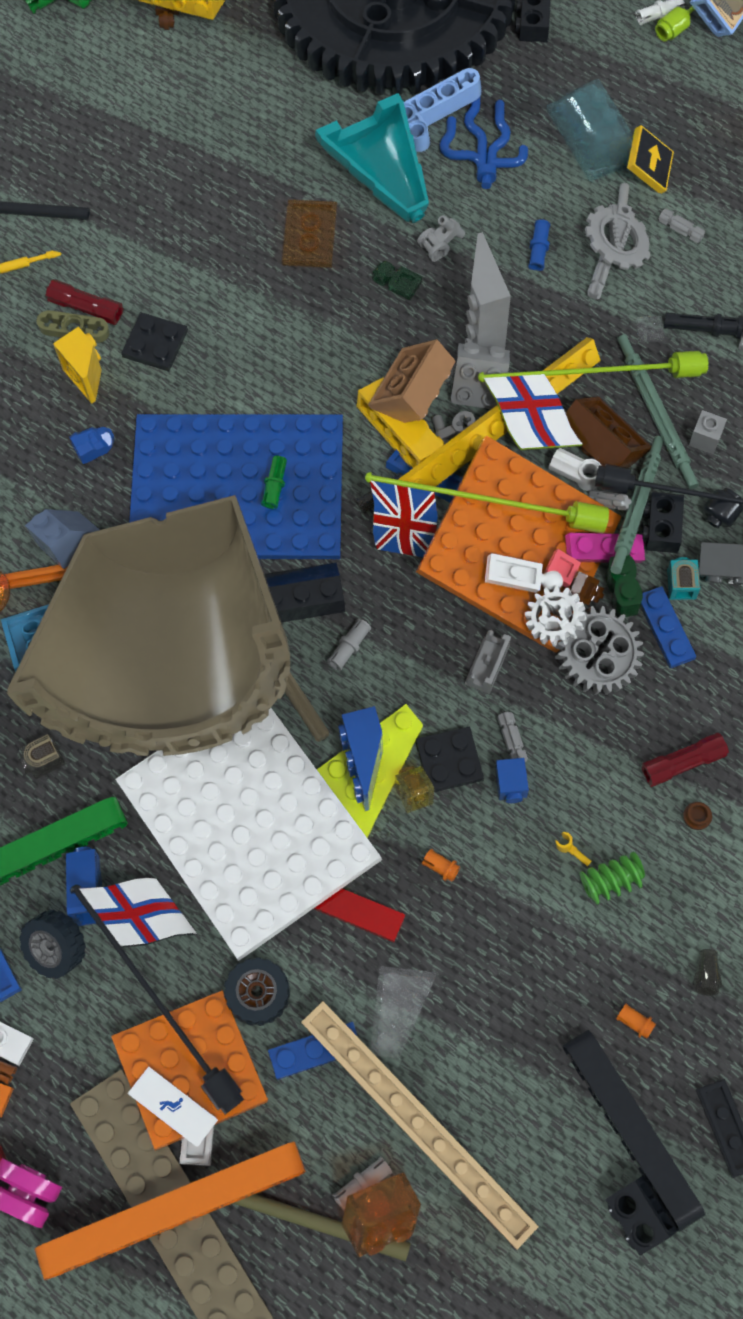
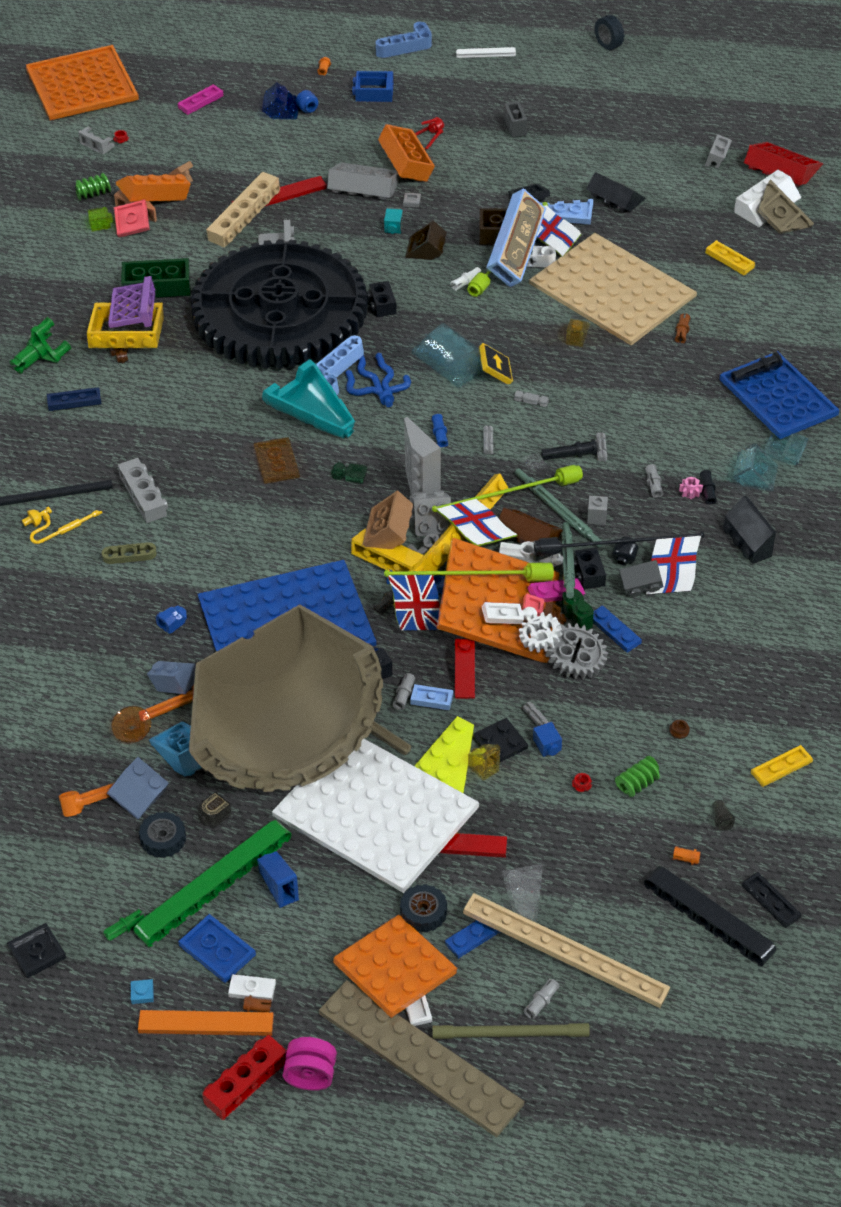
camera: 20 degrees left, 20 degrees down
black wheel [19,910,86,979] -> none
orange beam [35,1142,306,1280] -> none
dark red axle [46,279,124,325] -> none
yellow slope [53,327,102,404] -> none
flag [70,878,245,1115] -> none
black plate [121,312,188,372] -> none
white sticker [127,1067,218,1147] -> none
green axle [261,456,287,509] -> none
blue slope [338,706,383,811] -> none
clear orange brick [342,1172,421,1257] -> none
light grey piece [417,215,465,262] -> none
orange pin [422,849,460,882] -> none
light grey hinge [464,630,511,694] -> none
yellow hand [555,832,592,866] -> none
light grey bar [585,183,650,270] -> none
black brick [605,1175,679,1256] -> none
dark red axle [641,732,729,787] -> none
brick [667,557,700,600] -> none
none -> dark blue plate [47,387,102,411]
none -> light grey brick [118,458,168,523]
none -> light blue plate [410,684,453,710]
none -> red slope [455,639,475,699]
none -> red plate [572,773,592,792]

